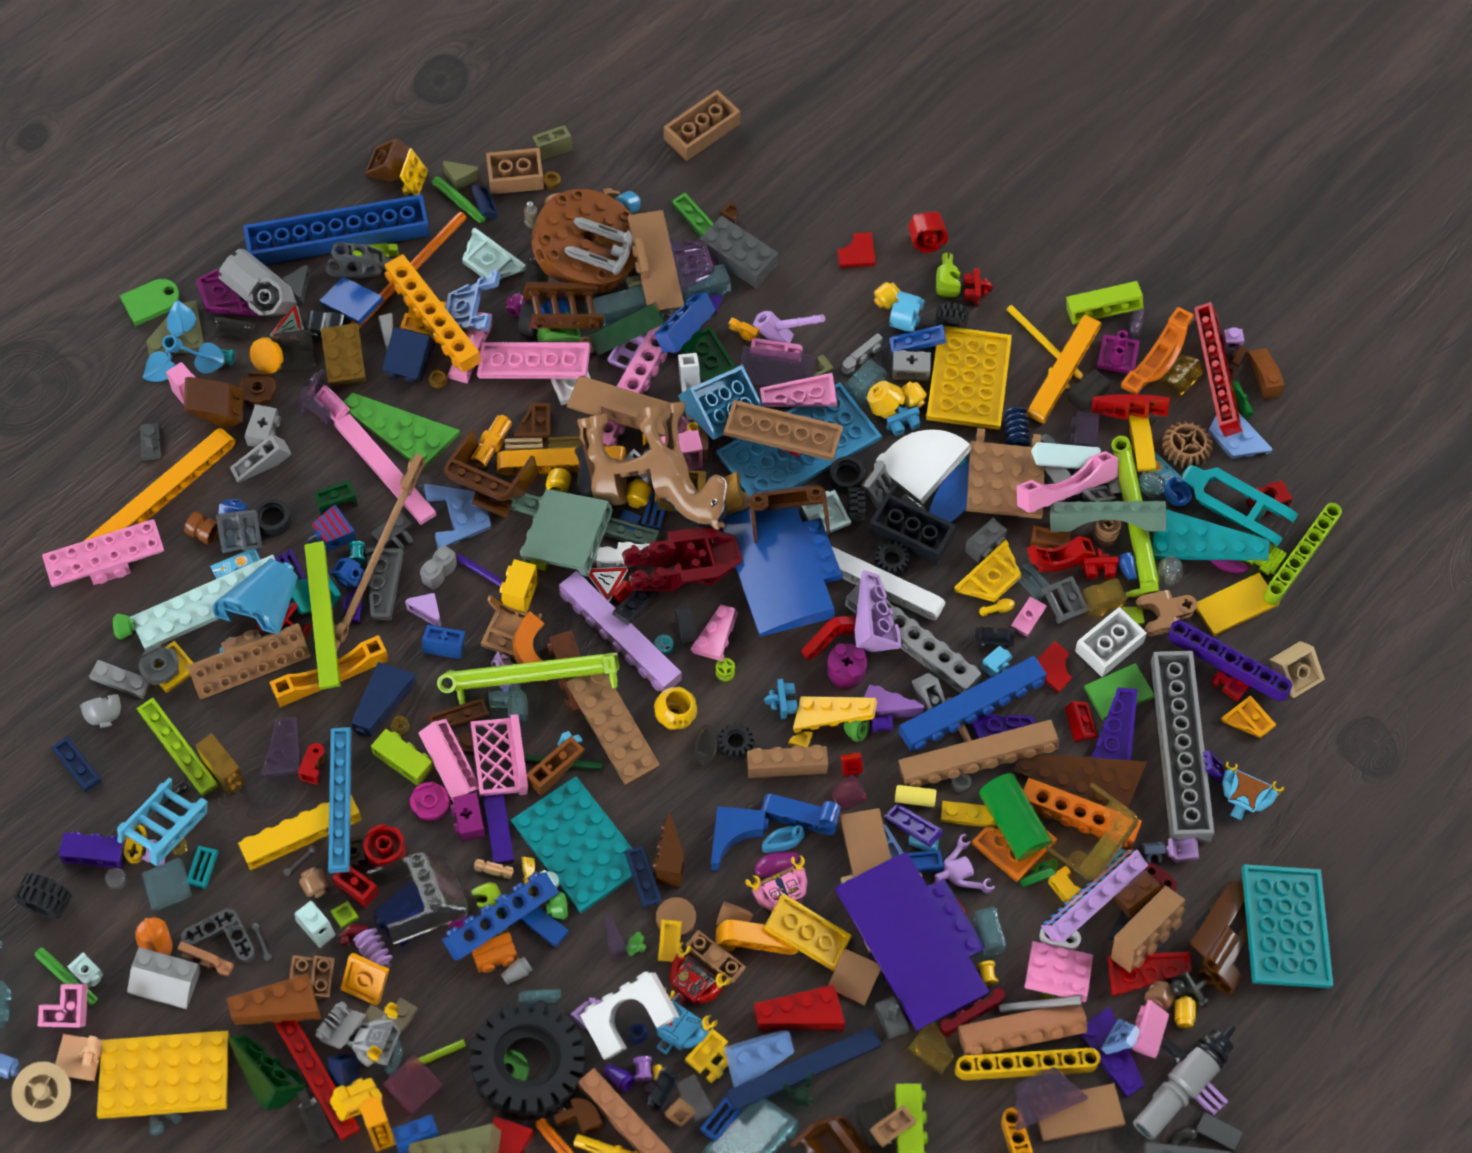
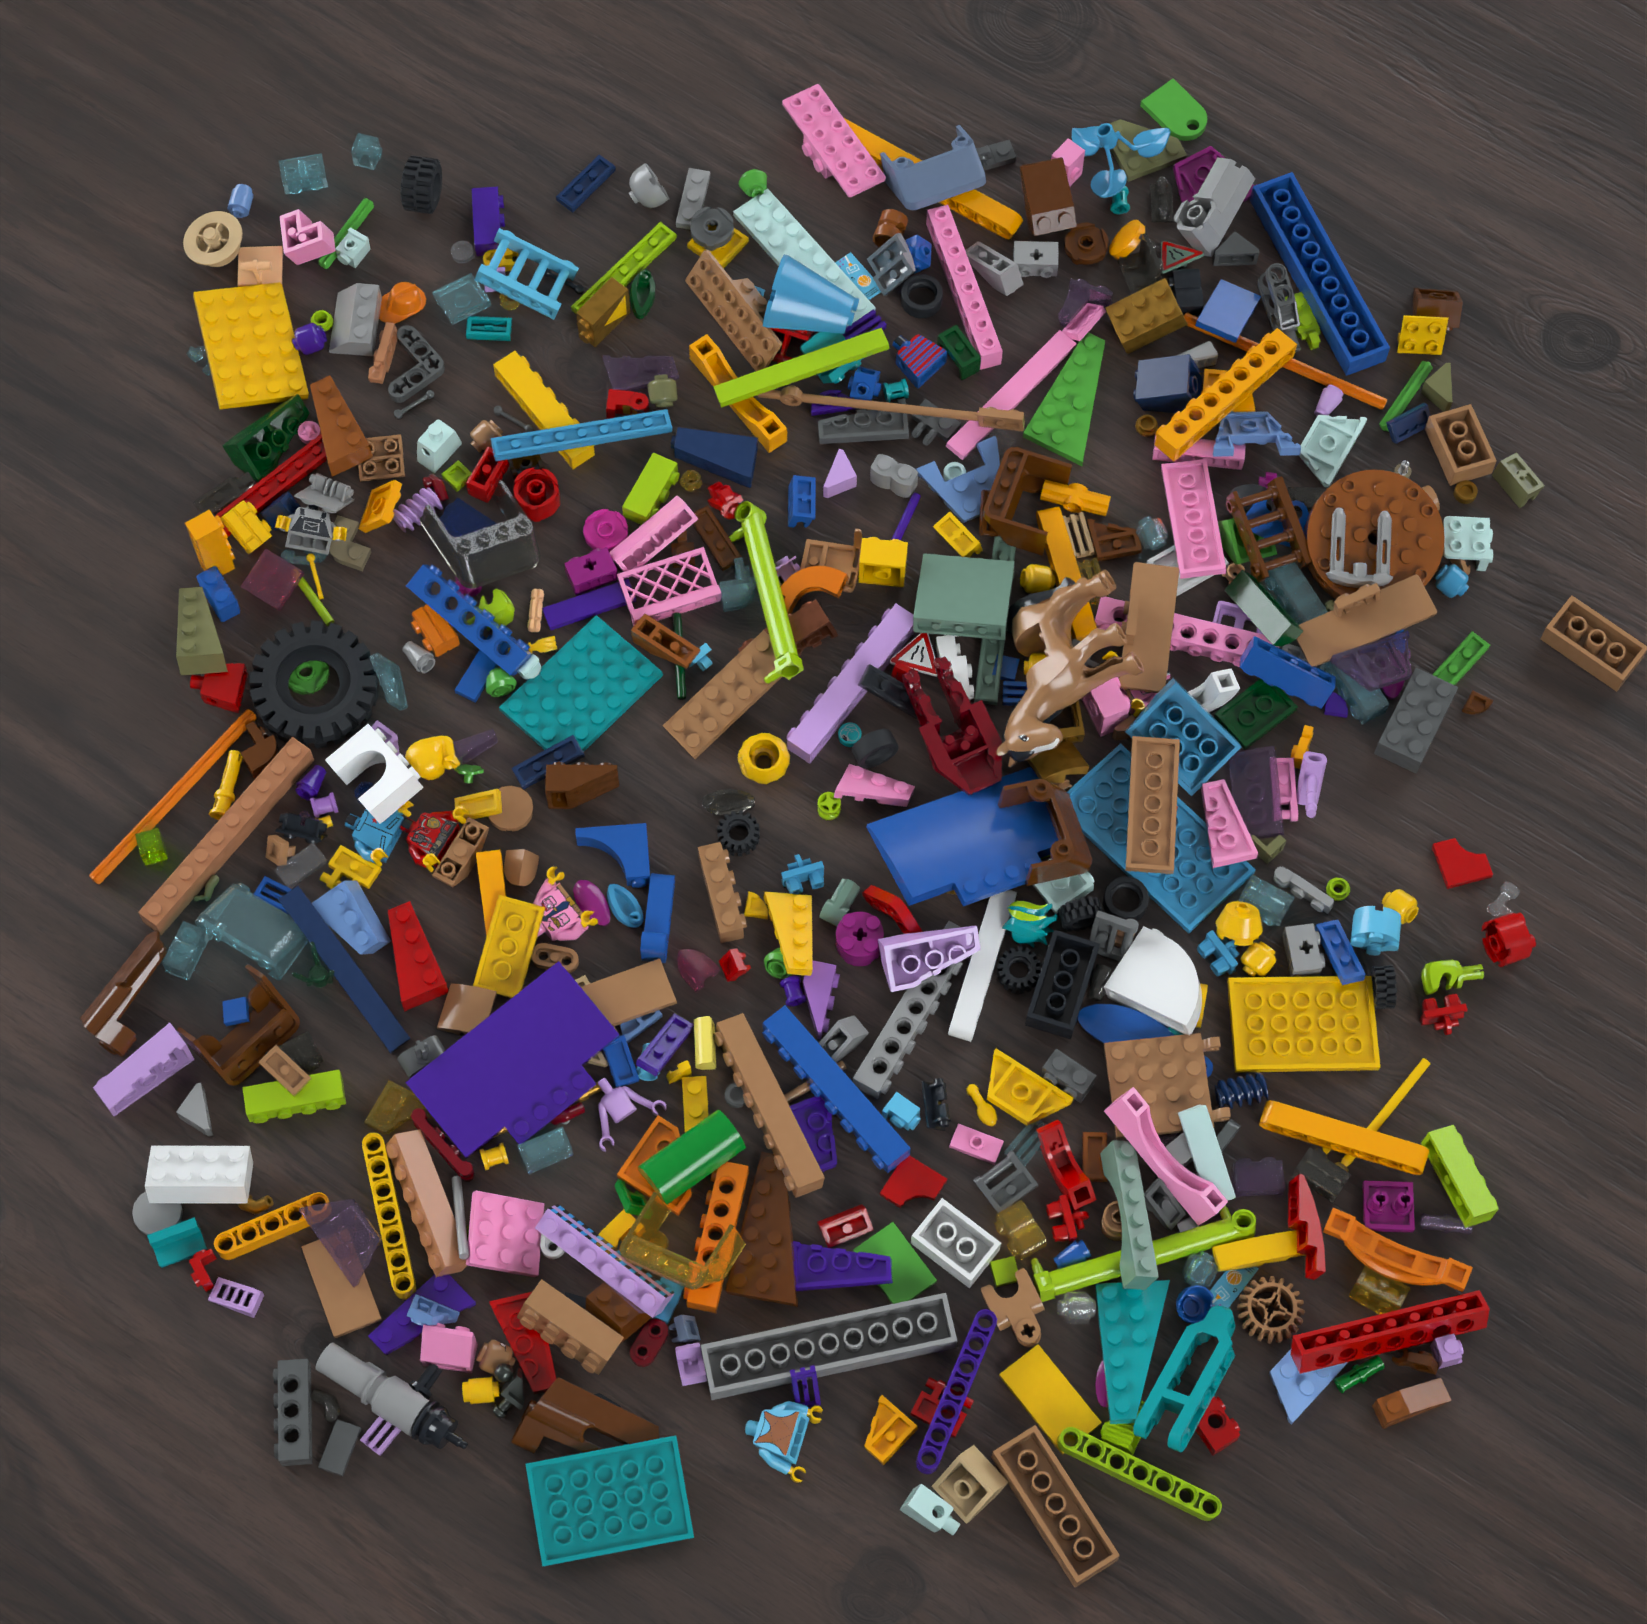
camera: 80 degrees right, 5 degrees up
none -> dark purple head [292,323,327,355]
none -> bright pink tile [298,421,321,444]
none -> yellow hinge [306,553,324,600]
none -> lime plate [311,310,333,332]
none -> yellow piece [405,736,461,780]
none -> medium nougat plate [531,943,579,973]
none -> dark green arm [630,269,656,319]
none -> olive head [648,374,678,408]
none -> yellow tile [666,1060,692,1084]
none -> red hips [707,481,743,519]
none -> sand green piece [819,878,860,926]
none -> sand blue windscreen [880,125,986,210]
none -> light aqua torso [900,1484,961,1535]
none -> bright pink brick [926,205,1002,370]
none -> yellow hinge [933,512,983,558]
none -> light aqua tile [943,462,966,481]
none -> medium nougat brick [991,1425,1120,1588]
none -> teal hair [1002,901,1057,948]
none -> clear light blue head [1136,516,1169,551]
none -> lavender cone [1314,385,1344,416]
none -> lime plate [1326,878,1350,901]
none -> light aqua bracket [1443,516,1493,571]
none -> clear piece [1486,881,1520,917]

